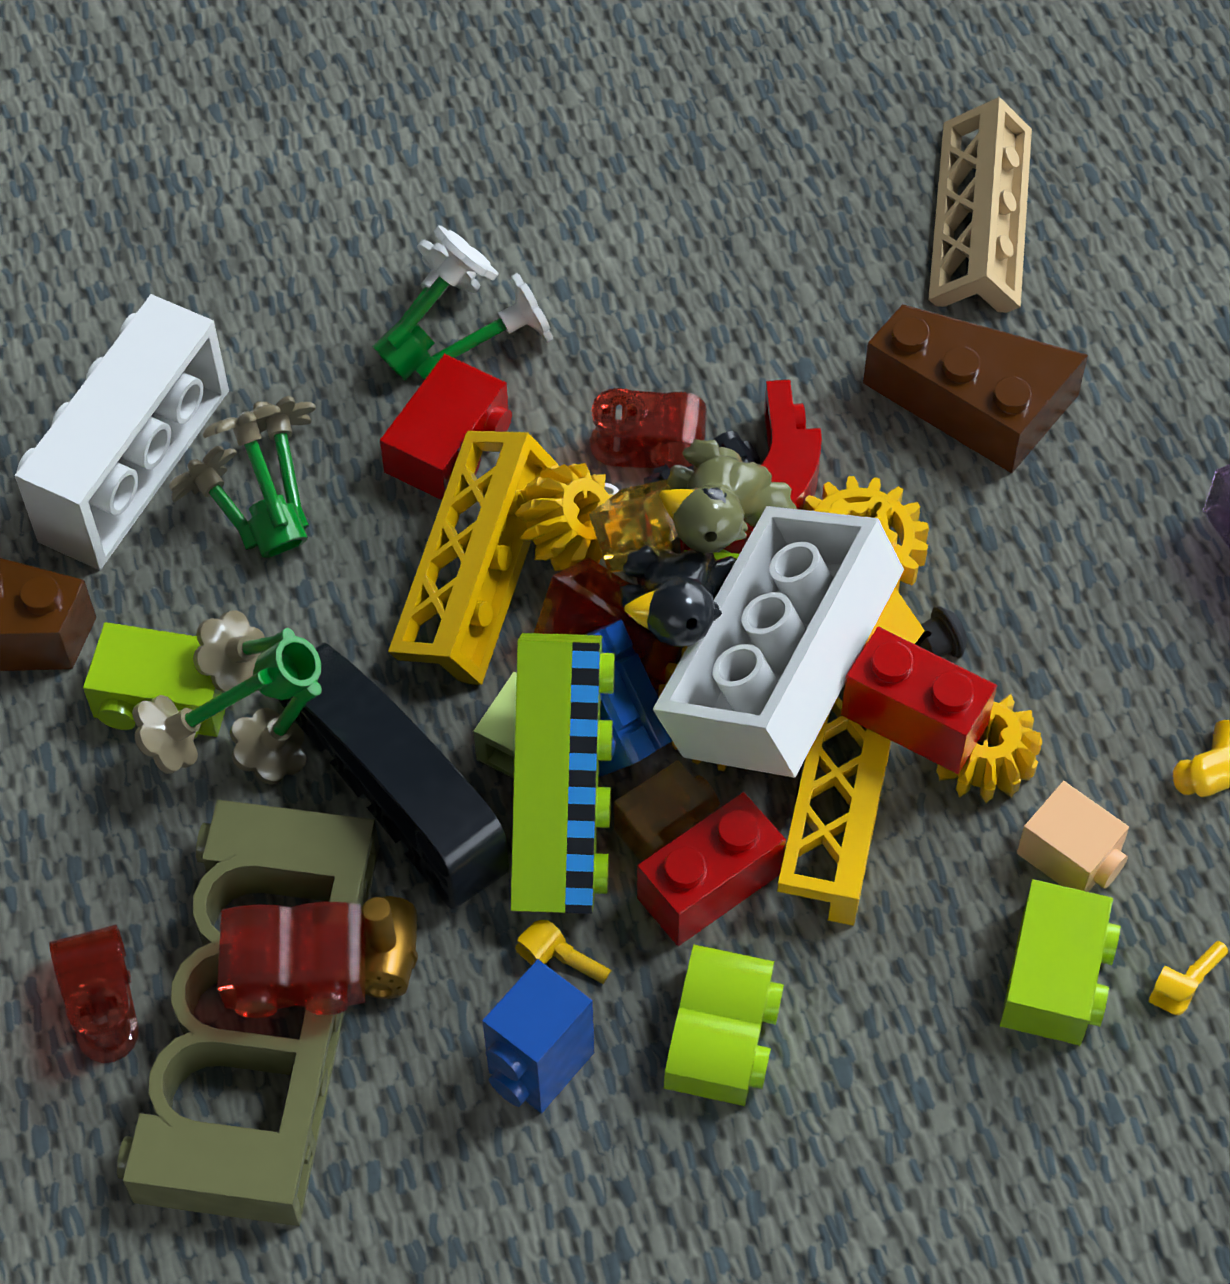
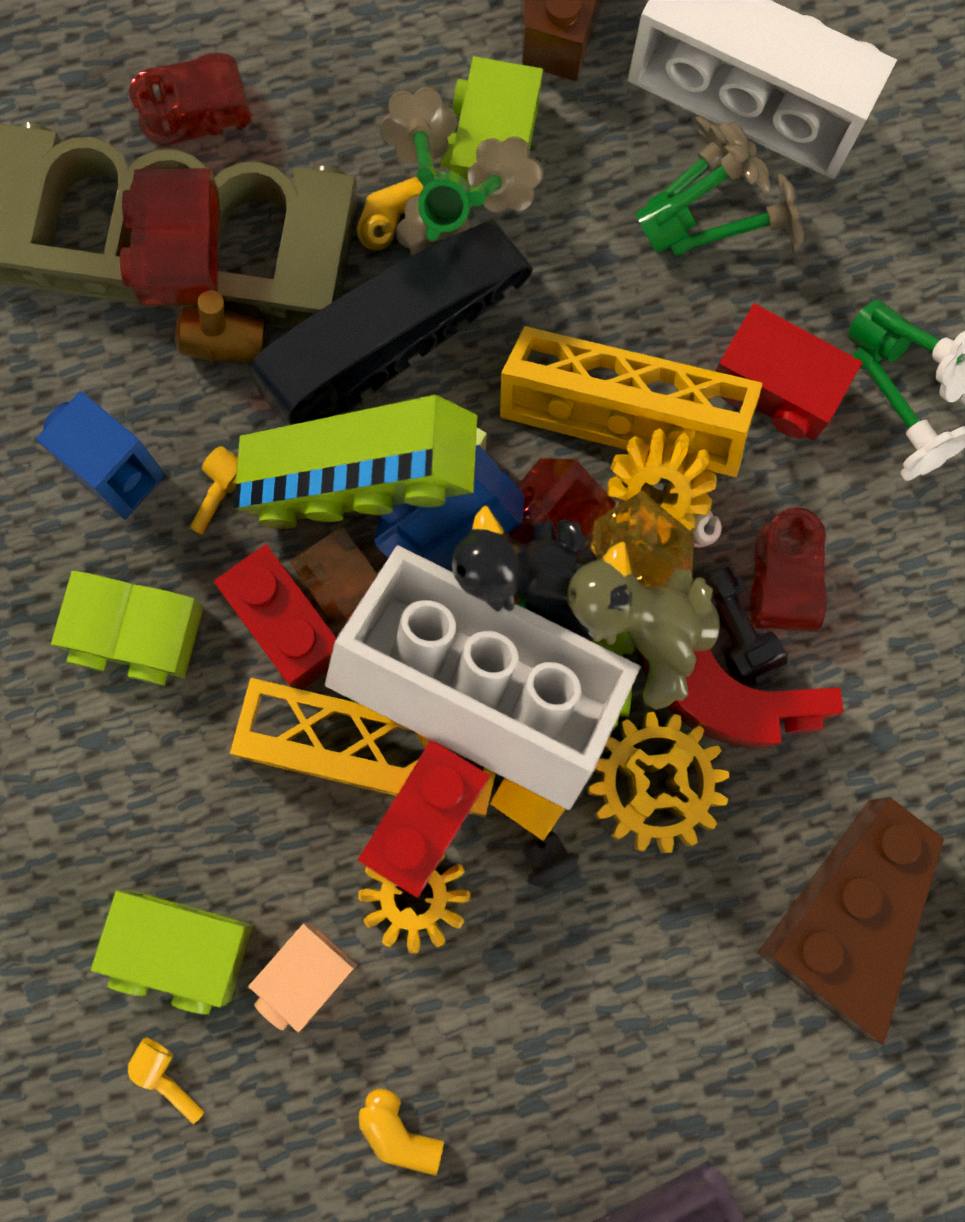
camera: 85 degrees right, 20 degrees up
none -> yellow arm [357,176,423,250]

